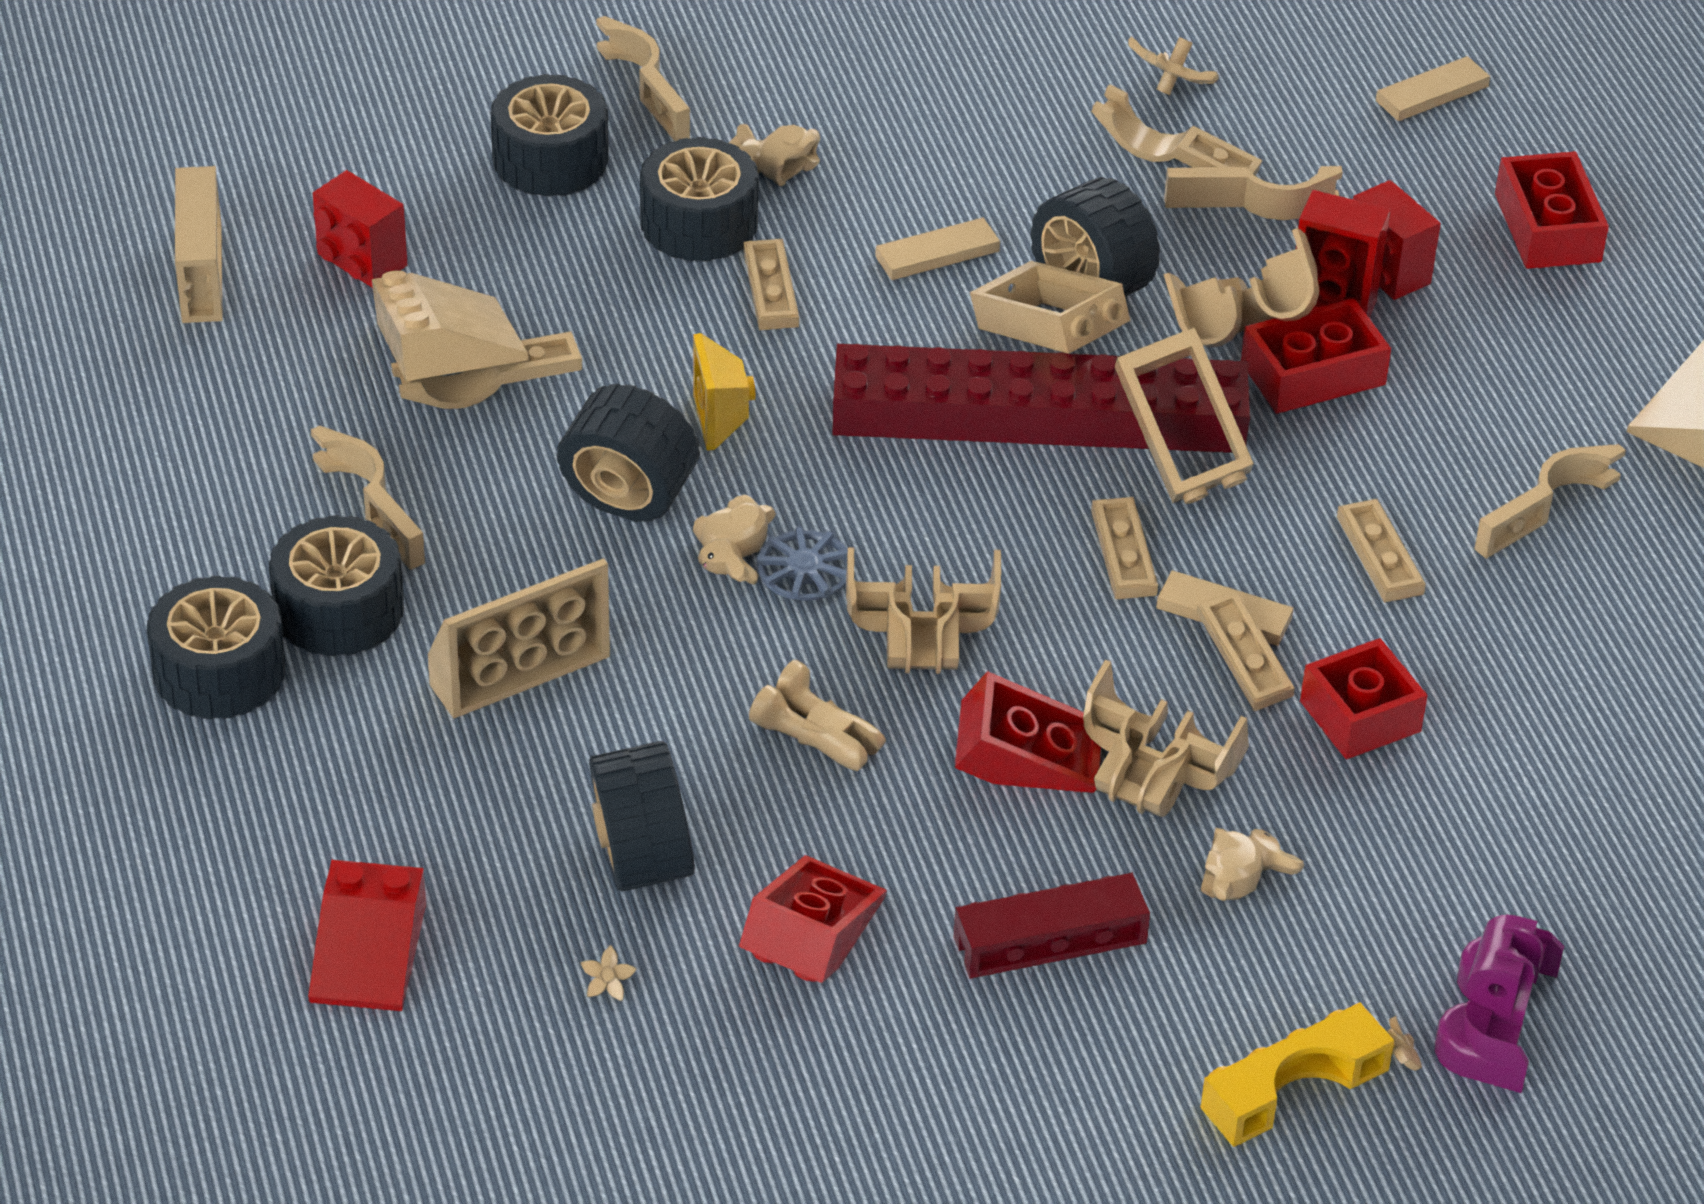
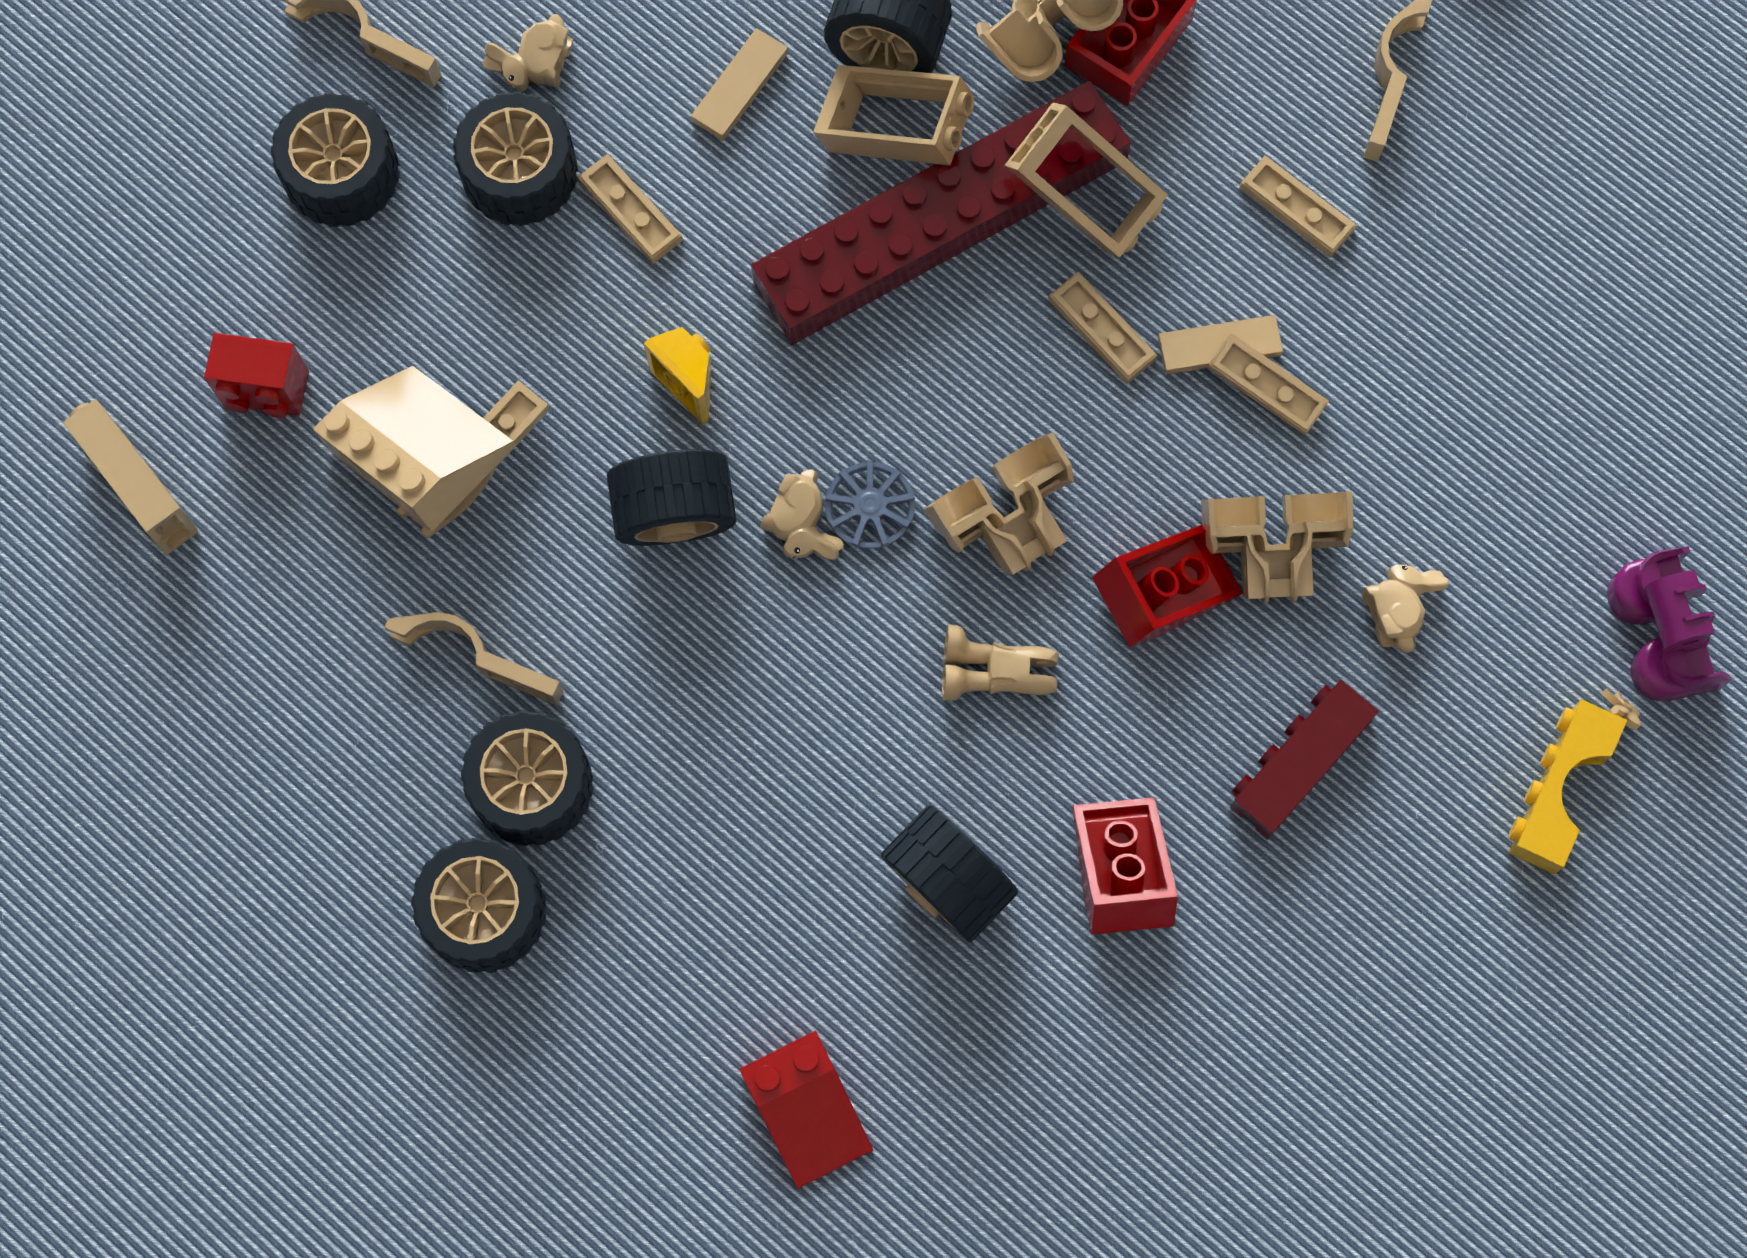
camera: 30 degrees left, 30 degrees up
tan slope [428,558,610,719] -> none
tan plant [580,945,637,1001] -> none
red brick [1300,638,1428,760] -> none

